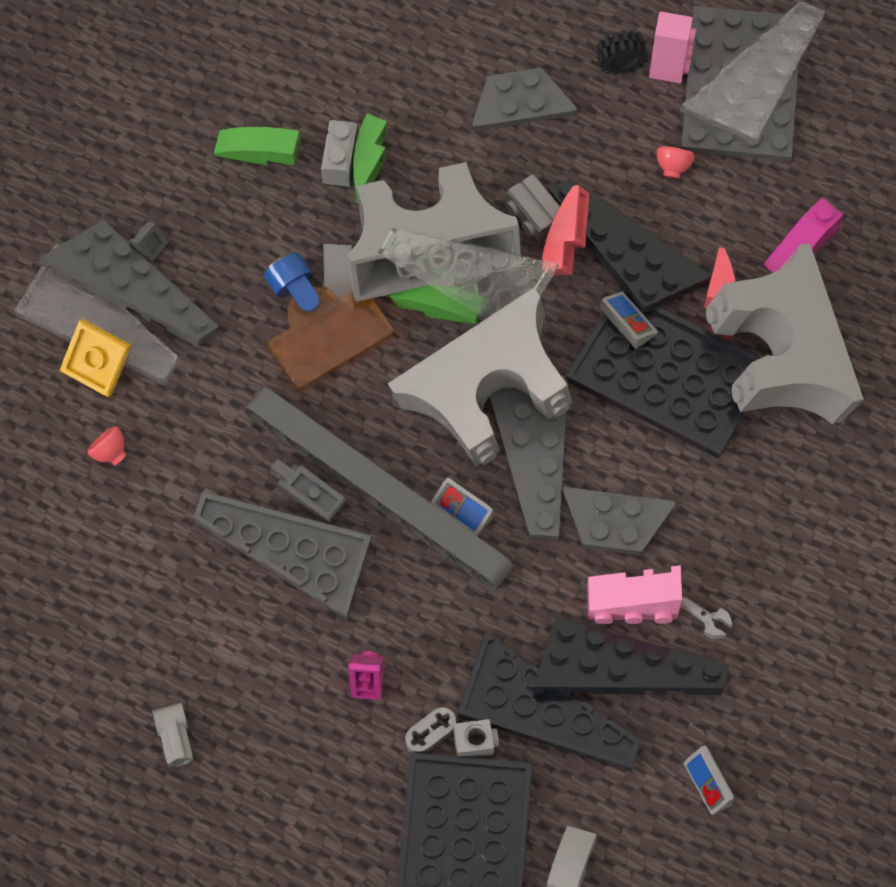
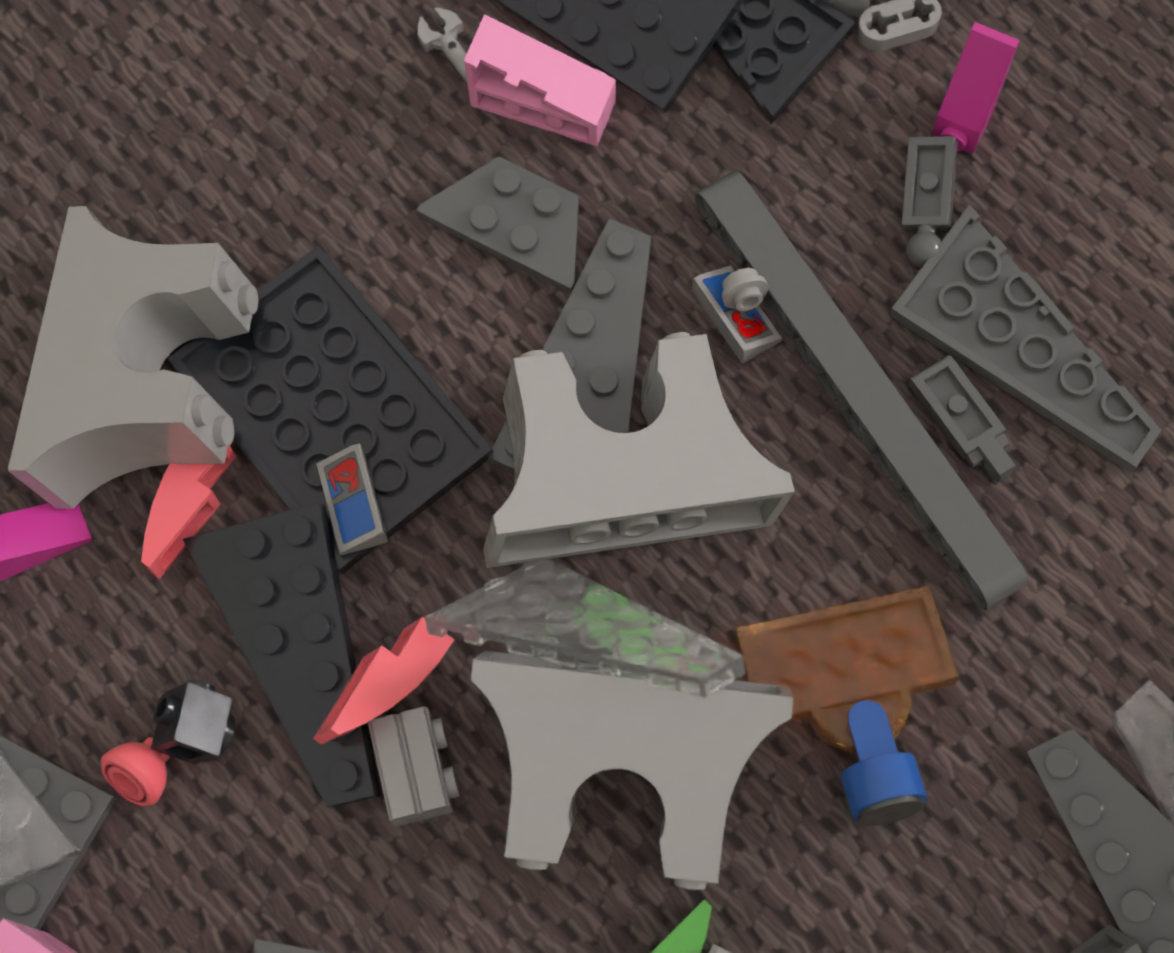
camera: 155 degrees left, 5 degrees up
light grey slope [322,244,352,301] -> none
none -> brick [150,680,235,764]
none -> light grey plate [721,268,769,311]
none -> dark grey plate [902,136,958,268]

